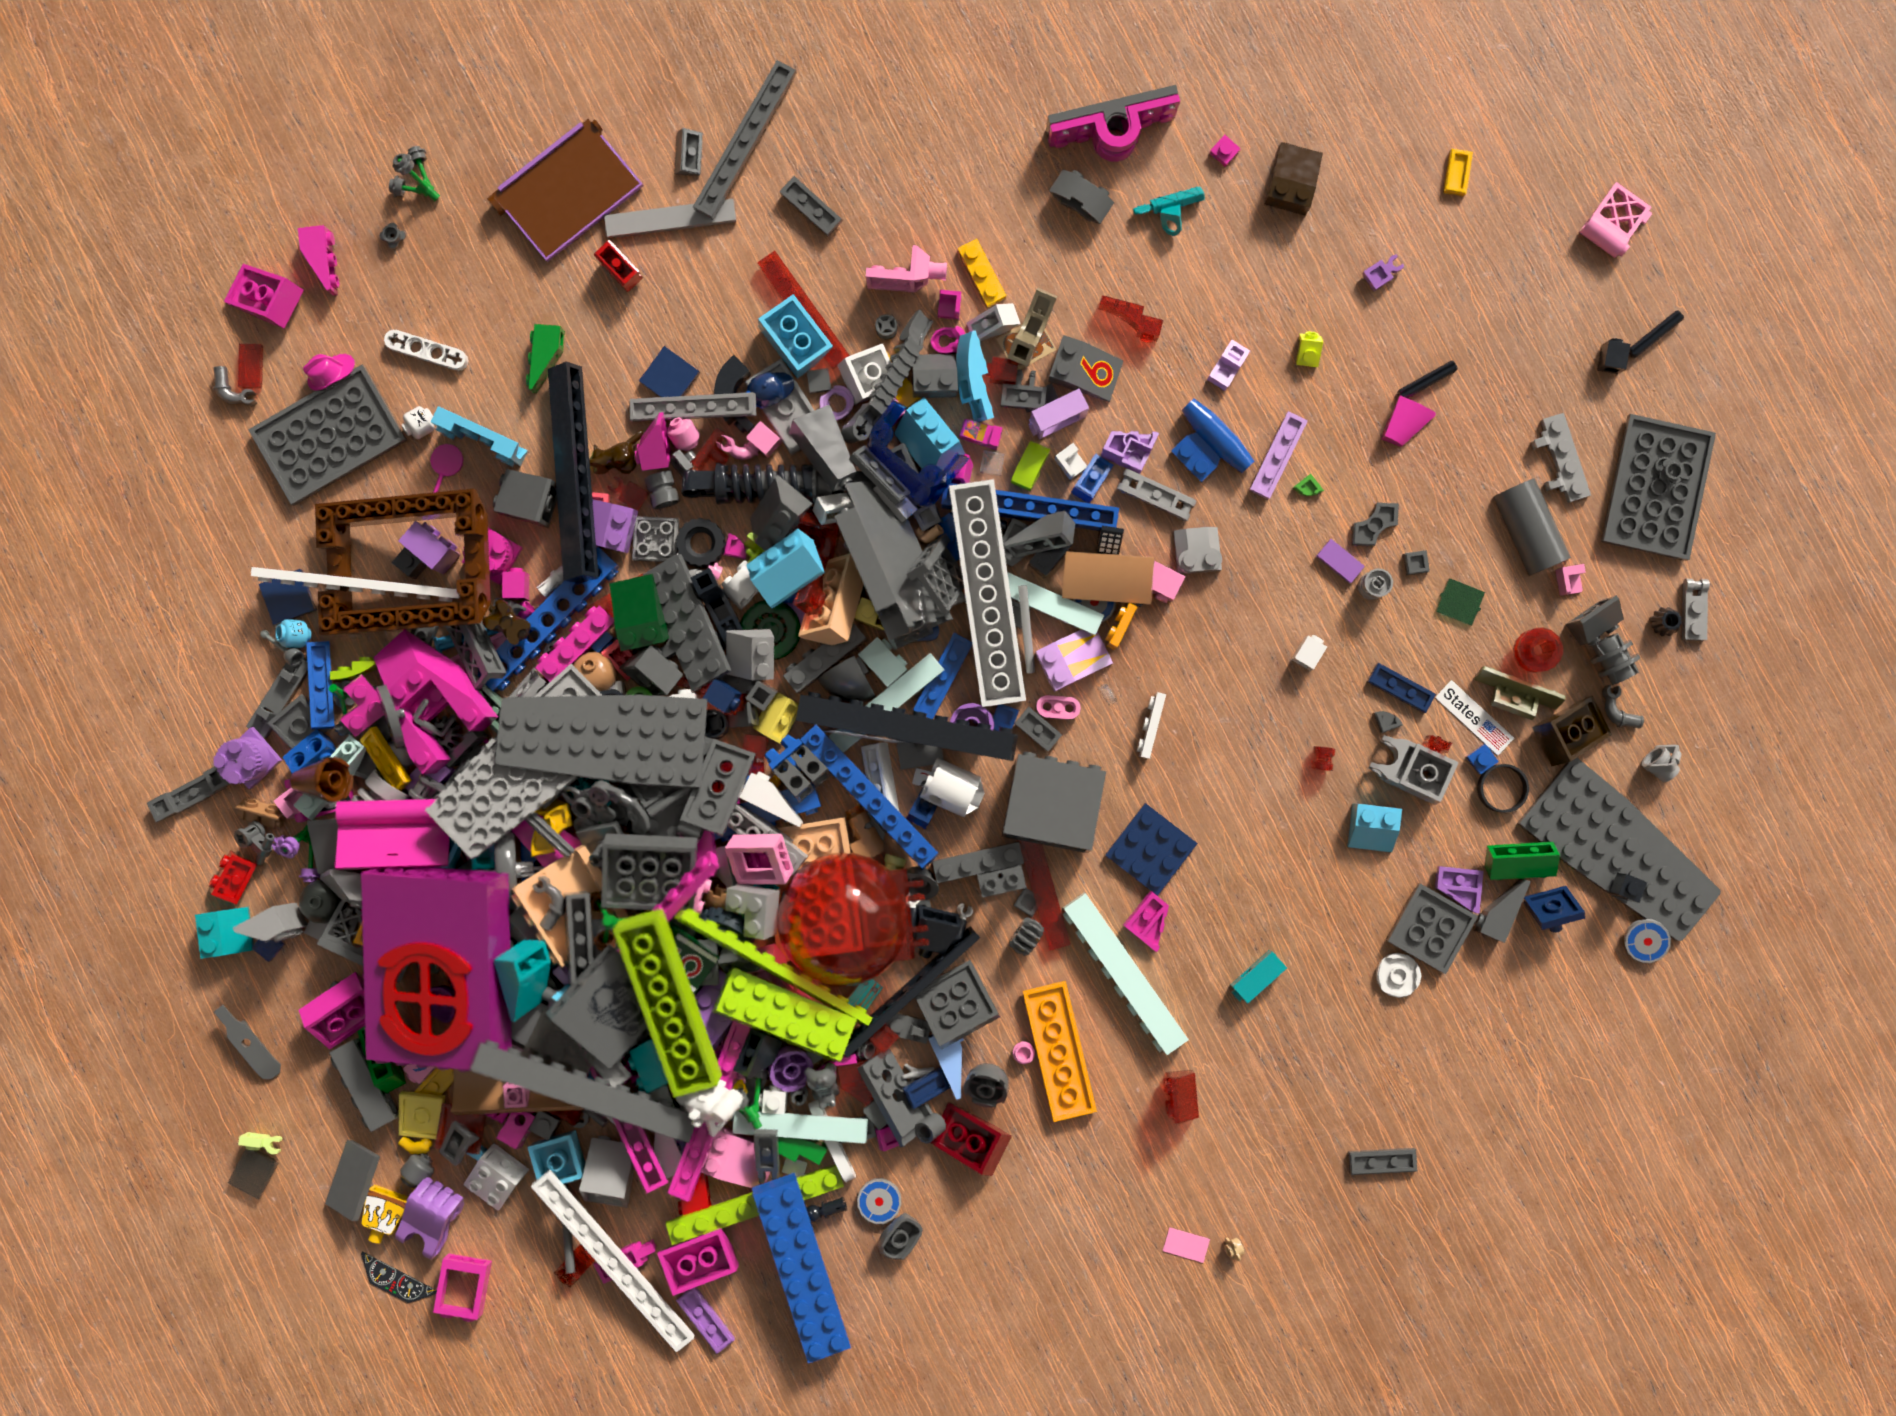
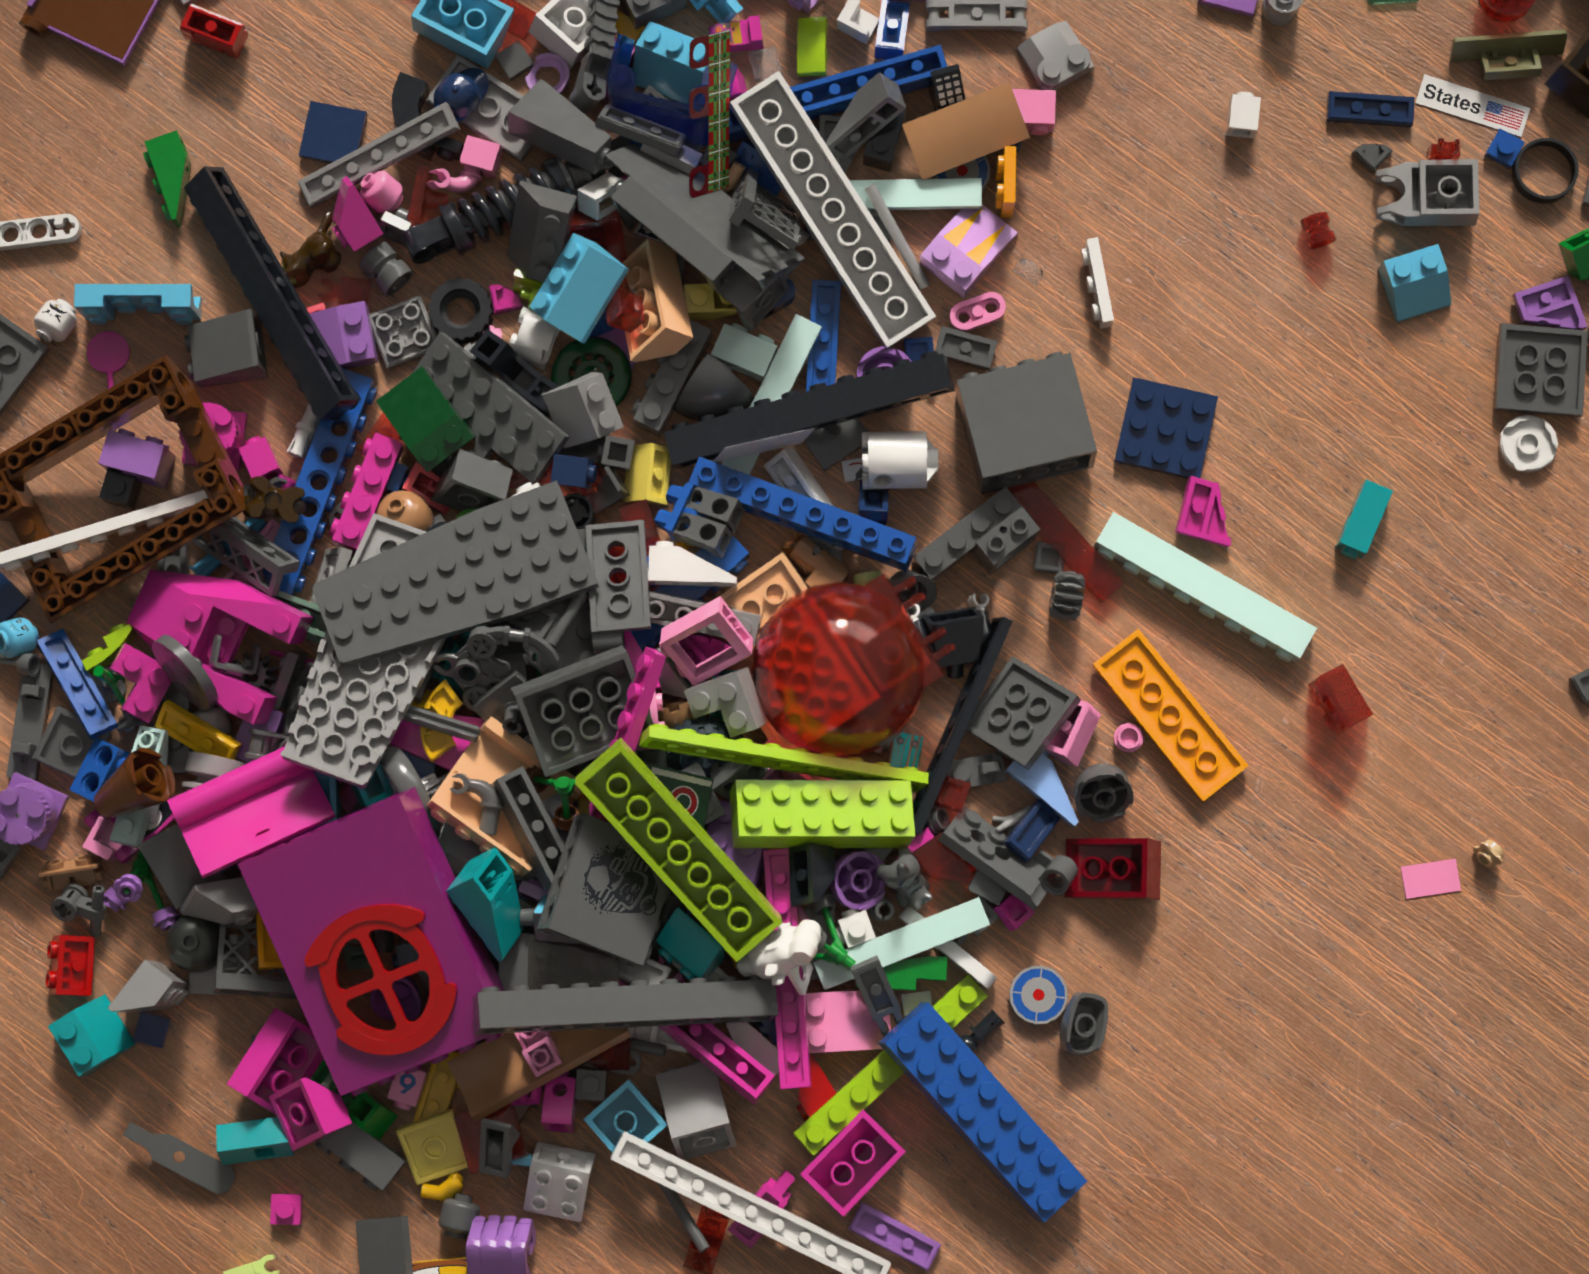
camera: 25 degrees left, 5 degrees down
none -> teal brick [216,1117,294,1165]
none -> dark pink slope [269,1077,352,1151]
none -> dark pink plate [270,1194,303,1225]
none -> piece [689,30,730,198]
none -> bright pink brick [1045,700,1101,767]

